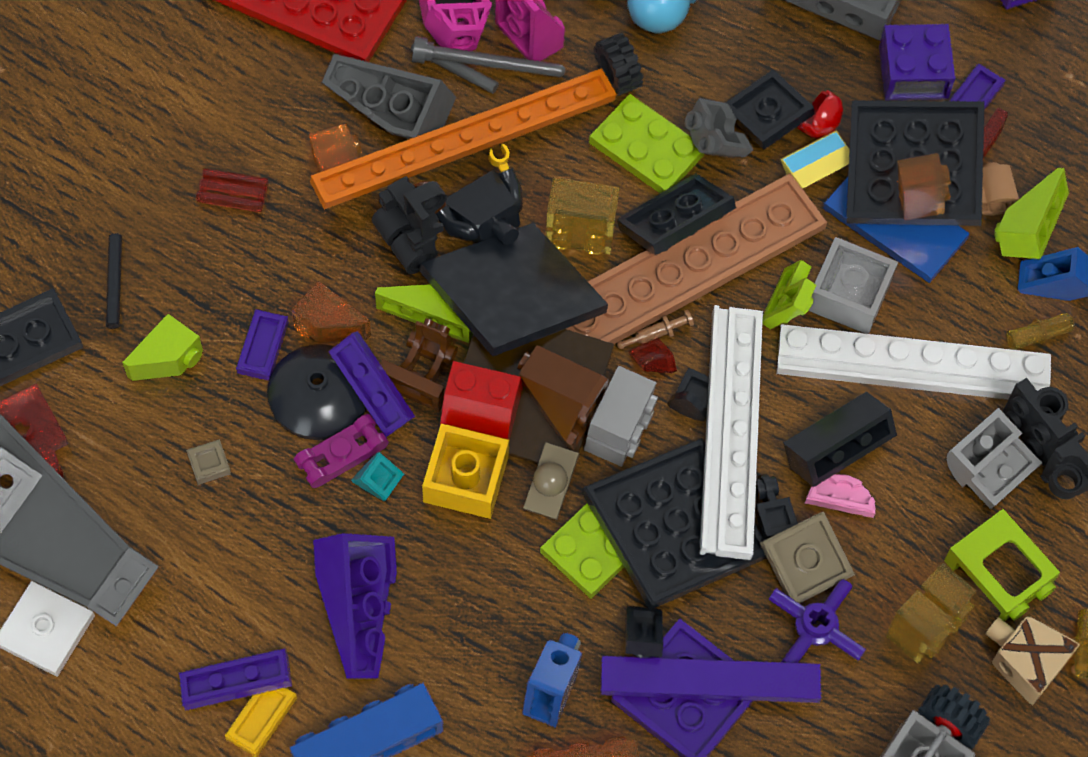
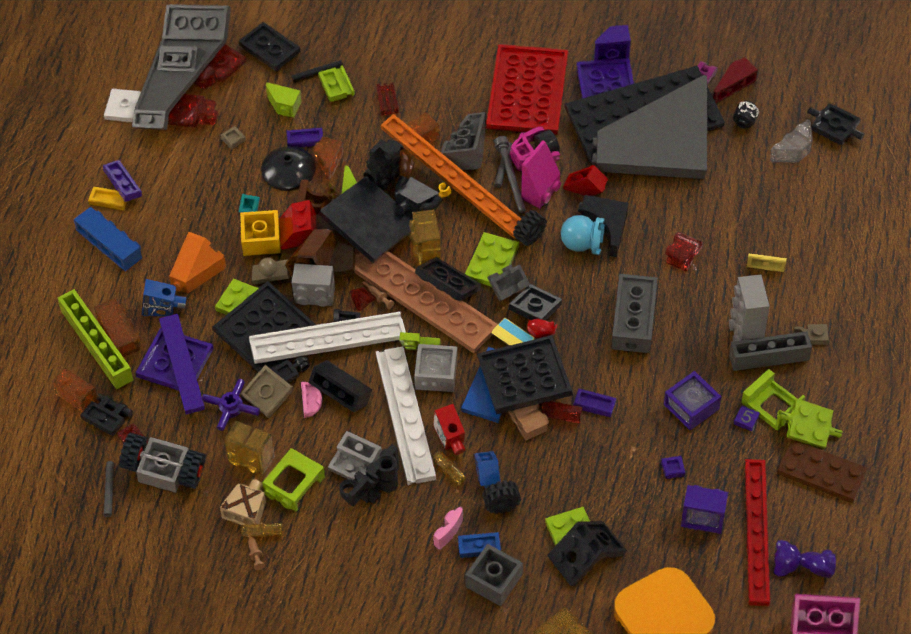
camera: 75 degrees right, 10 degrees down
magenta plate [294,414,389,488] -> none
dark purple wedge [313,533,397,679] -> none
dark purple tile [328,331,416,437] -> none
black plate [625,606,664,658] -> none
dark purple piece [879,24,955,100] -> none
clear orange brick [897,153,950,221] -> none
lime slope [995,168,1069,259] -> none
none -> clear red plate [168,94,219,127]
none -> orange slope [169,232,226,294]
none -> lime plate [319,66,354,102]
none -> red torso [433,404,466,455]

